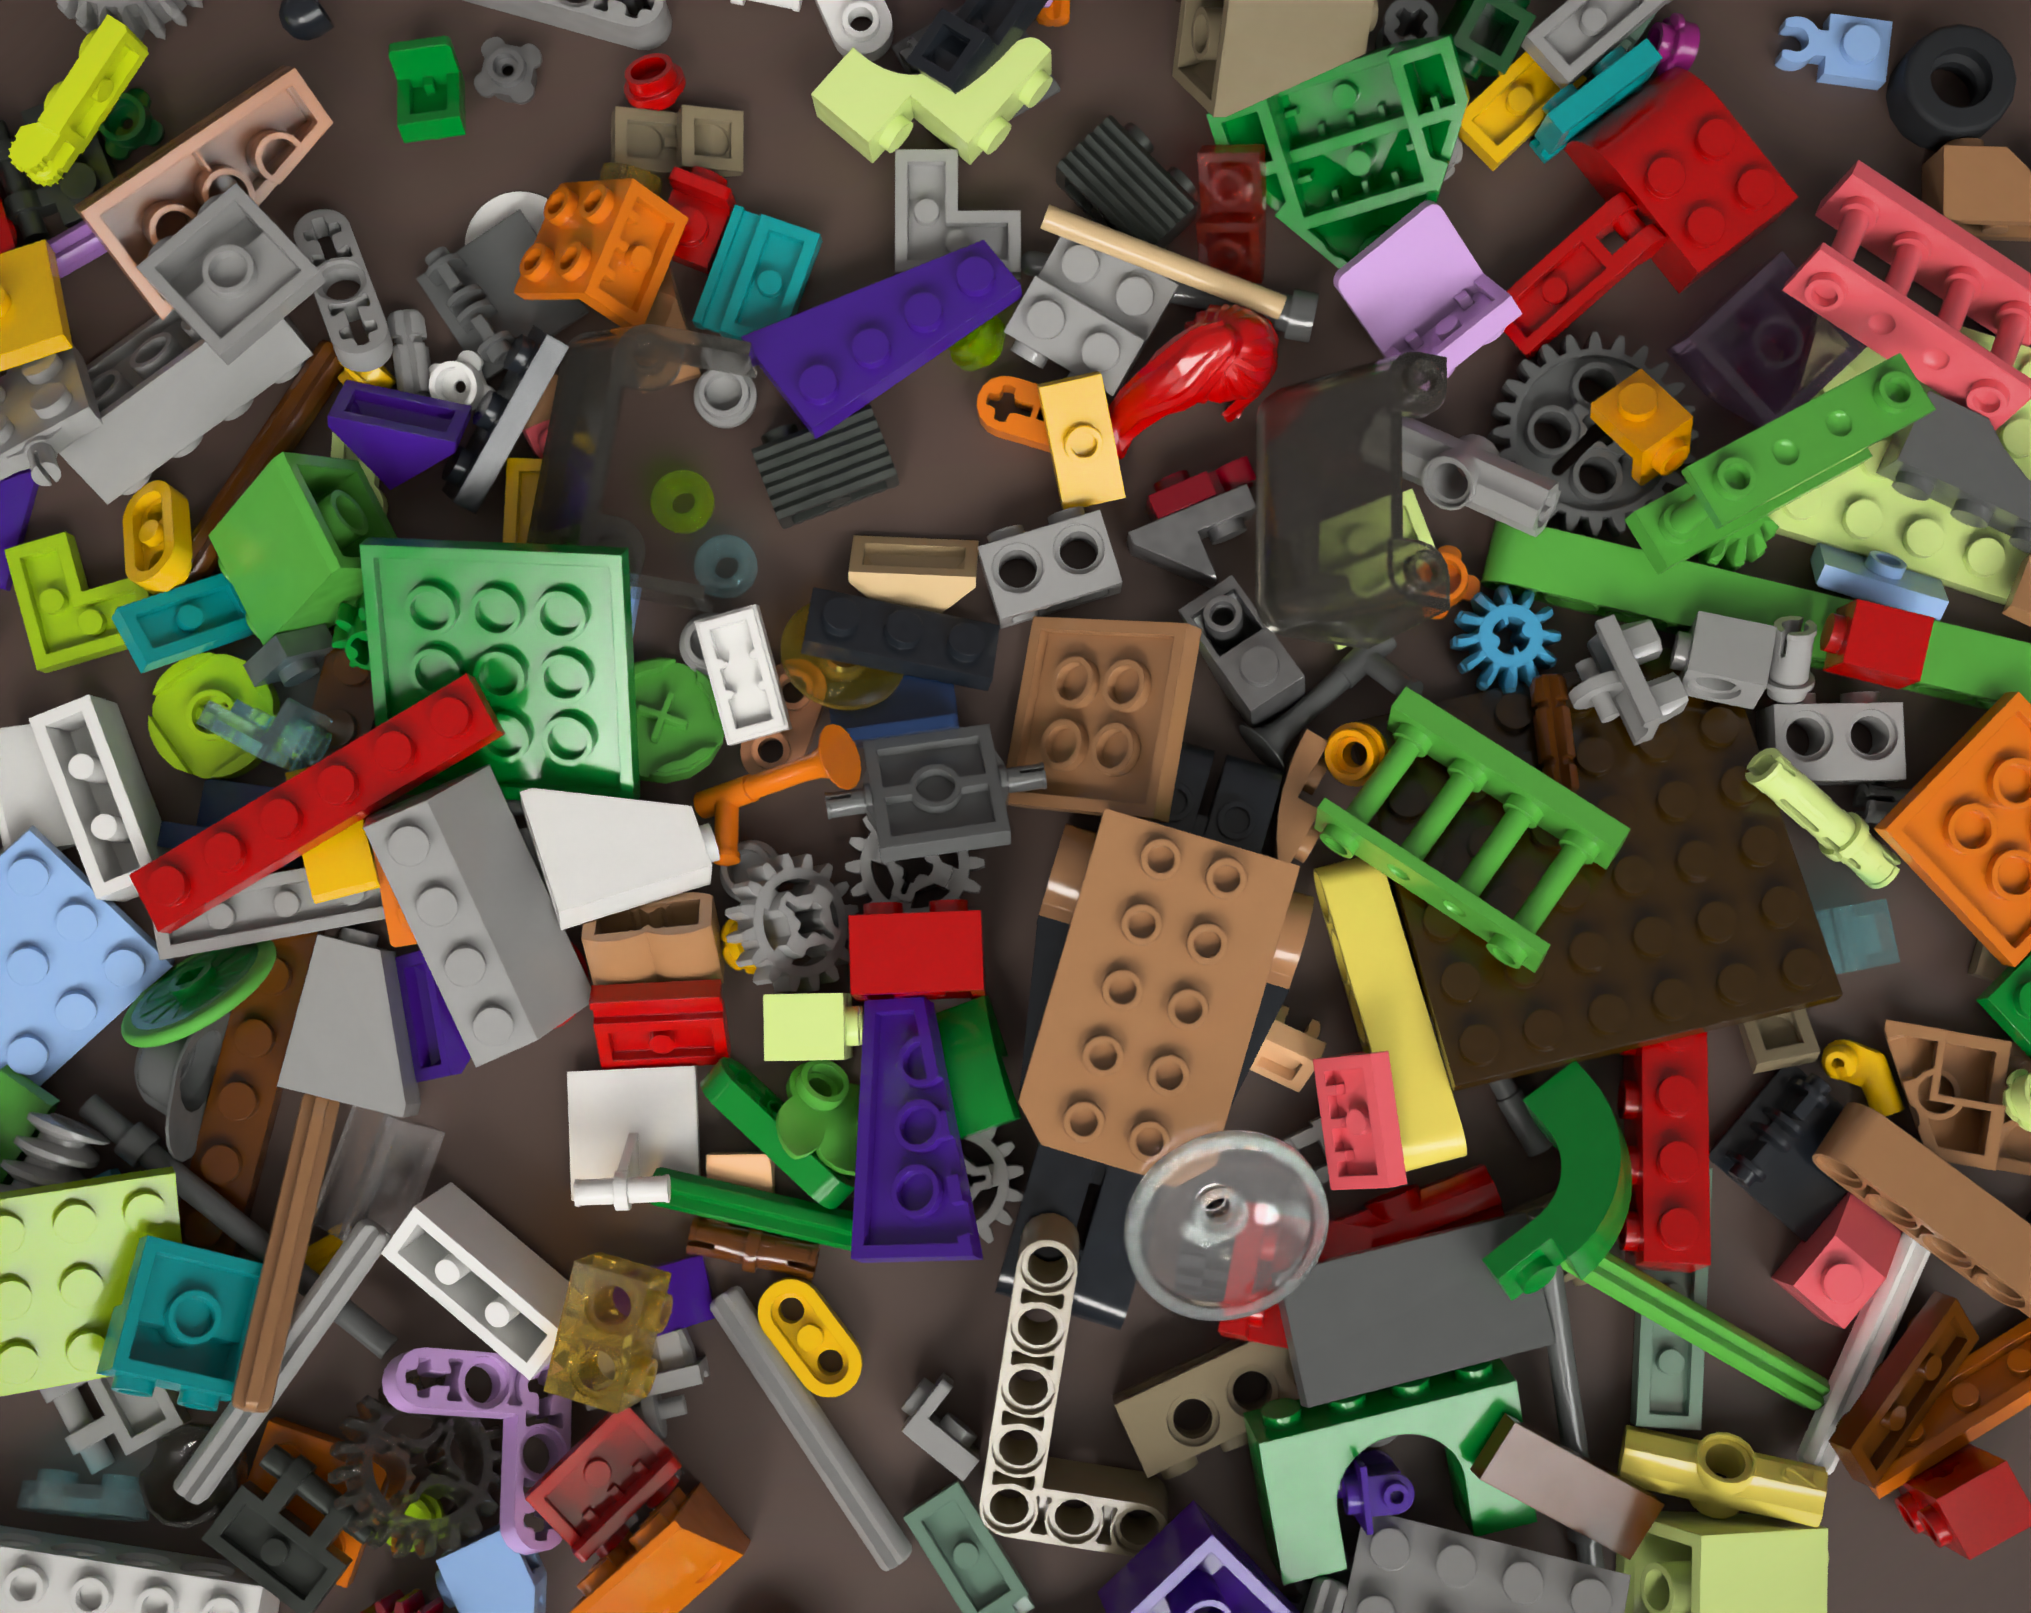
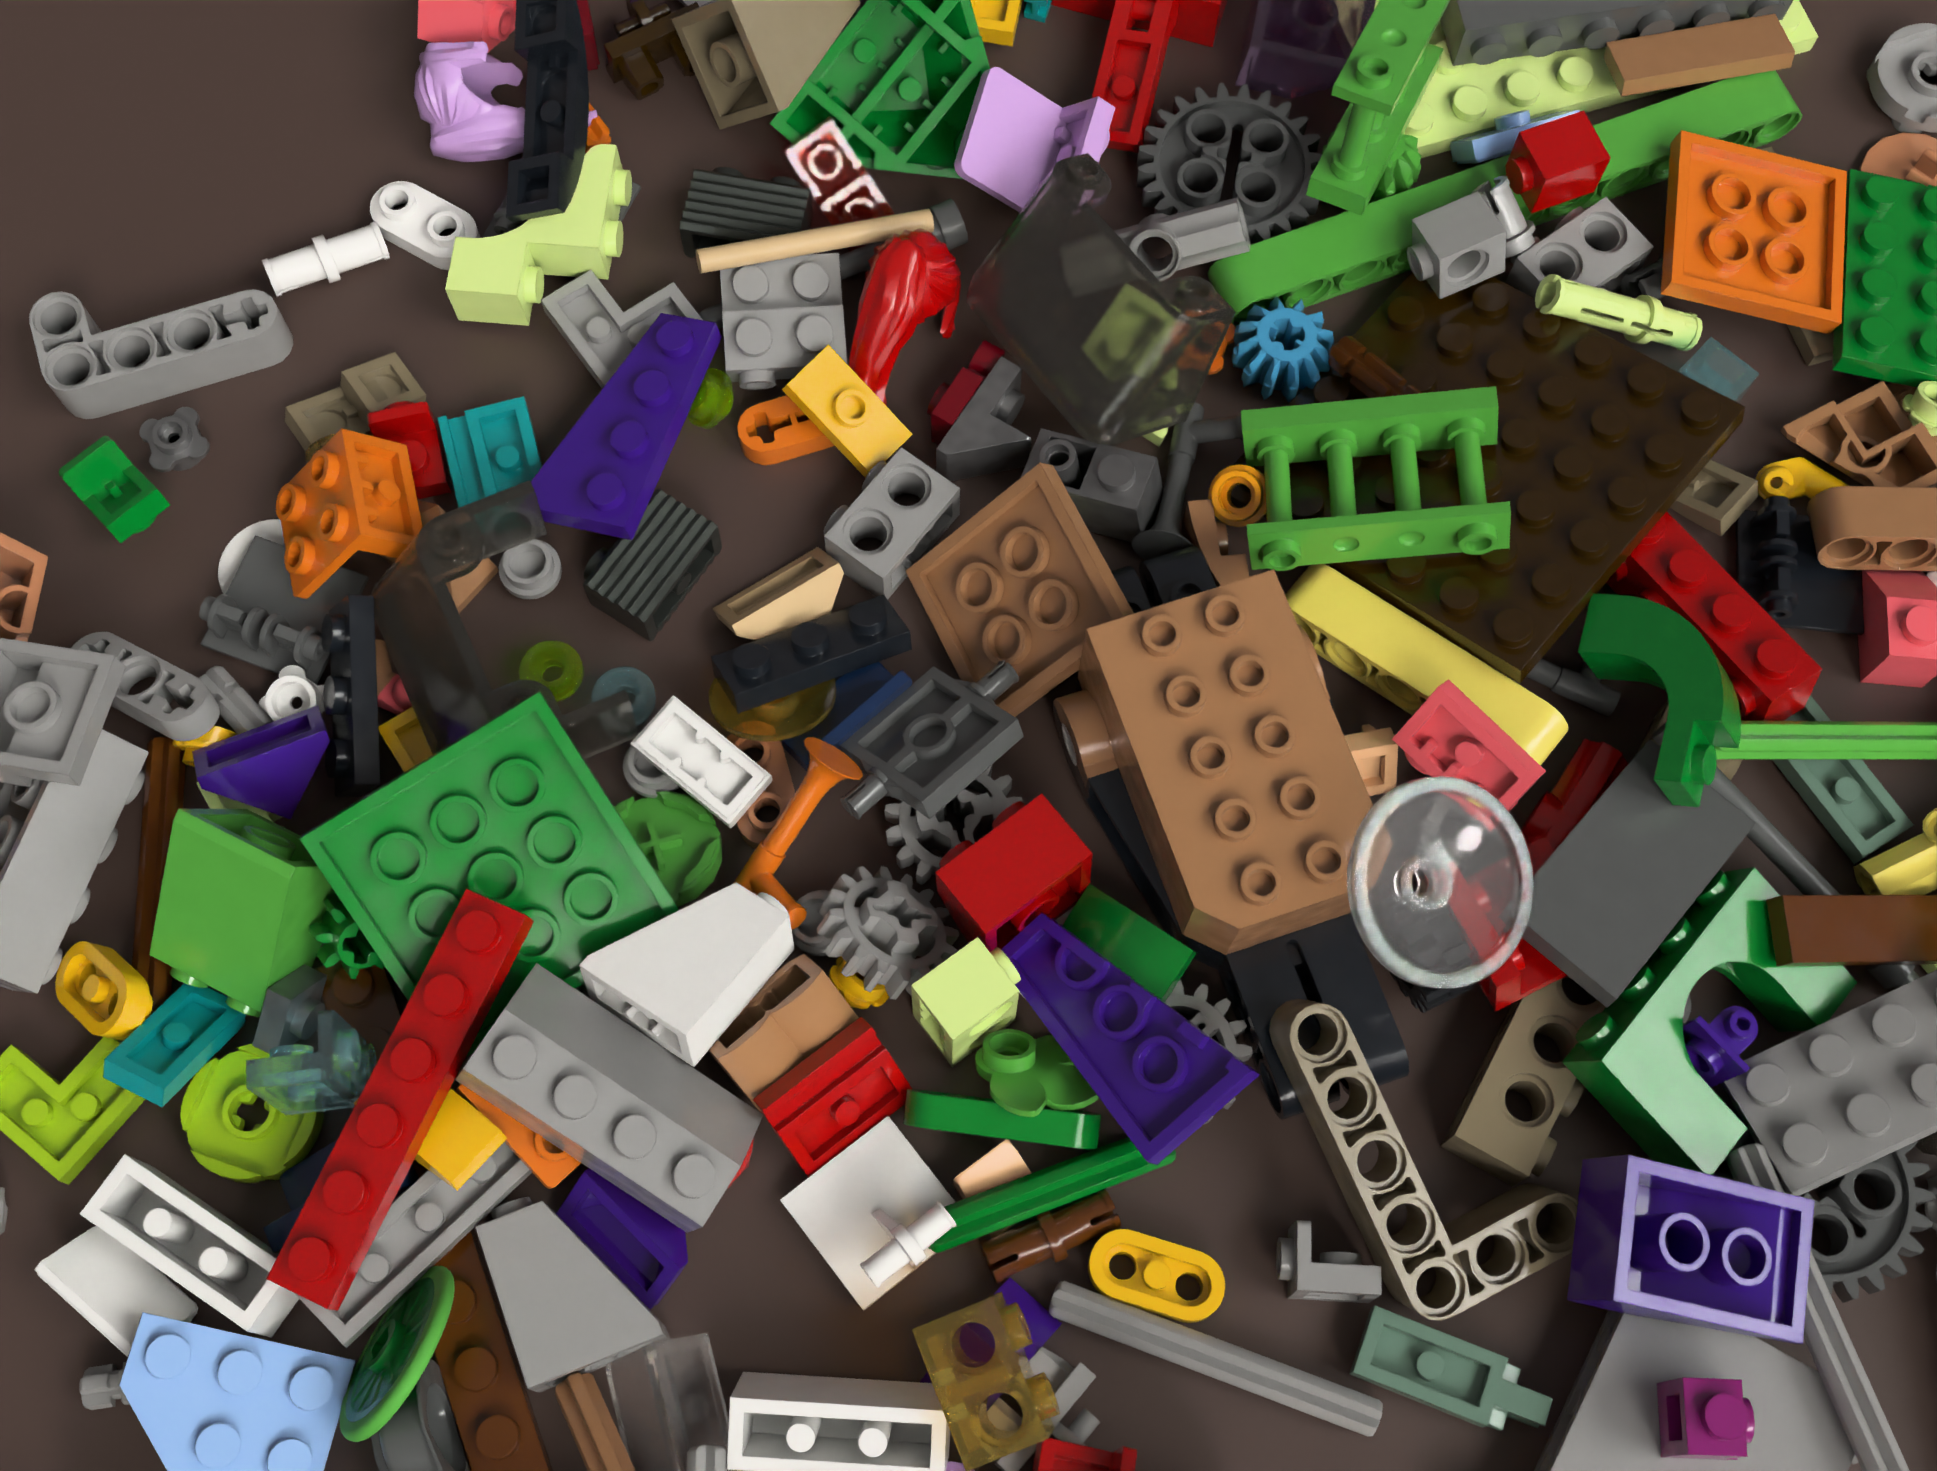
camera: 40 degrees left, 15 degrees down
red plate [624,53,686,111] -> none
light grey hips [1568,614,1689,746] -> none
light orange bracket [1590,368,1693,486] -> none

